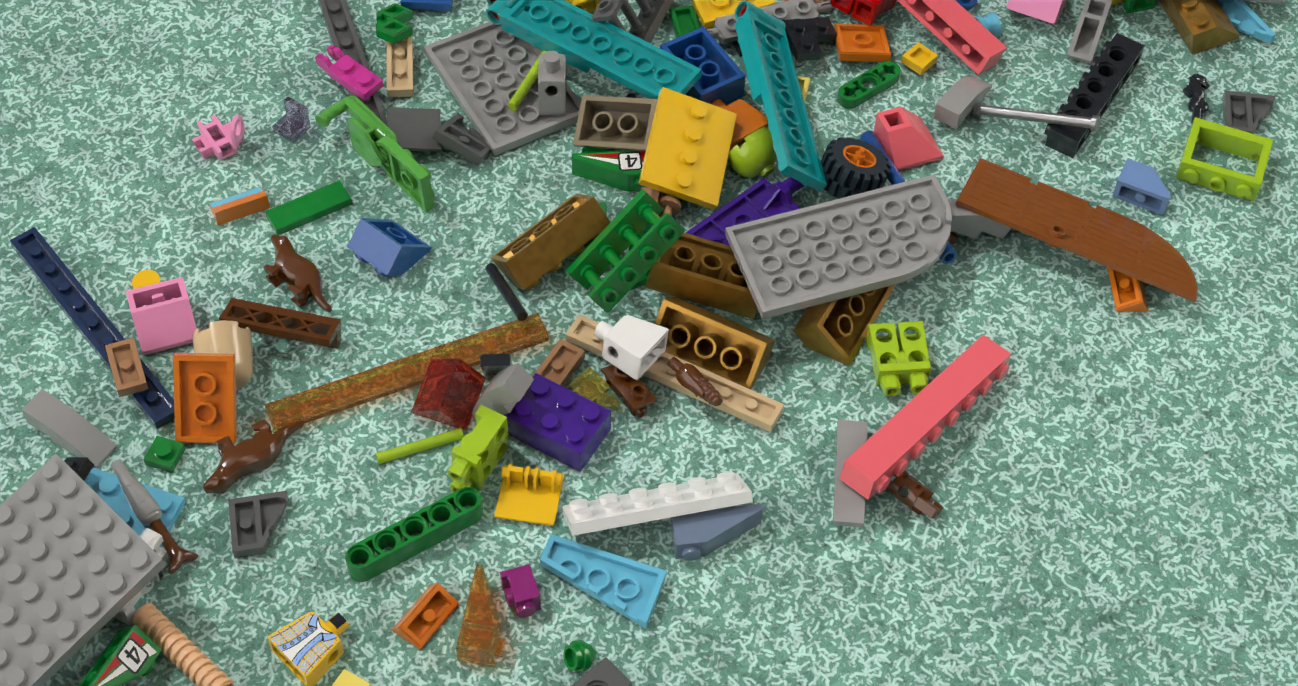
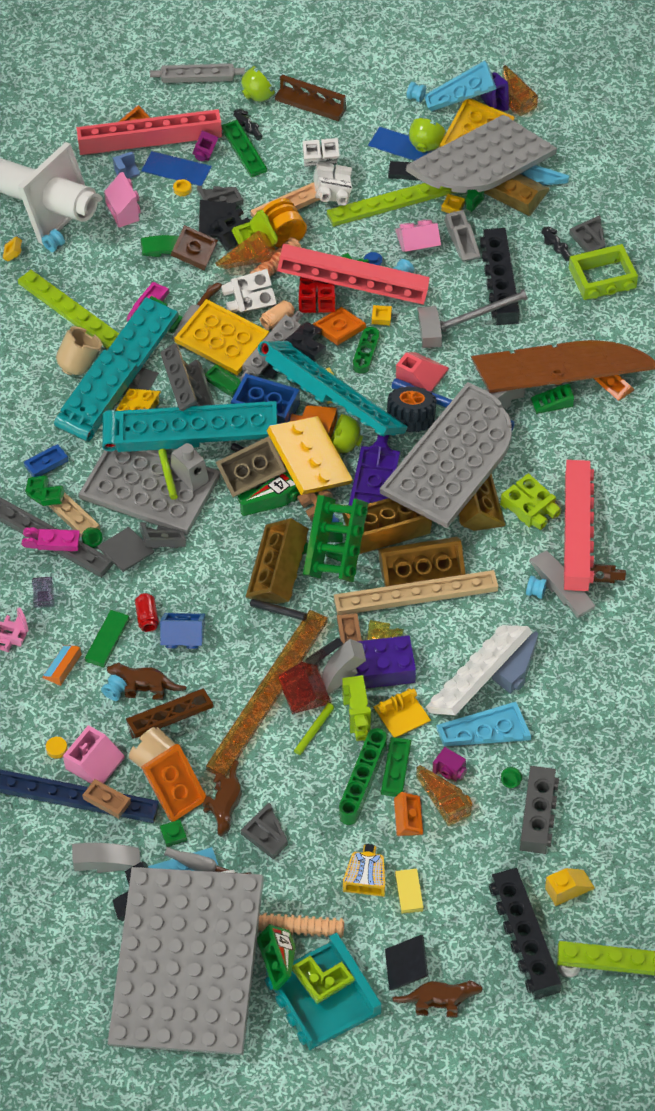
camera: 35 degrees left, 0 degrees up
bright green plate [315,96,434,212] -> none
white torso [594,315,669,380] -> none
reddish brown hinge [601,364,657,418] -> none
reddish brown piece [667,357,723,406] -> none
medium blue slope [1112,158,1171,215] -> none
none -> green tile [81,527,103,548]
none -> medium azure wheel [101,675,127,701]
none -> red head [135,593,159,632]
none -> green tile [381,737,411,797]
none -> medium azure wheel [526,575,547,599]
none -> green slope [531,384,574,414]

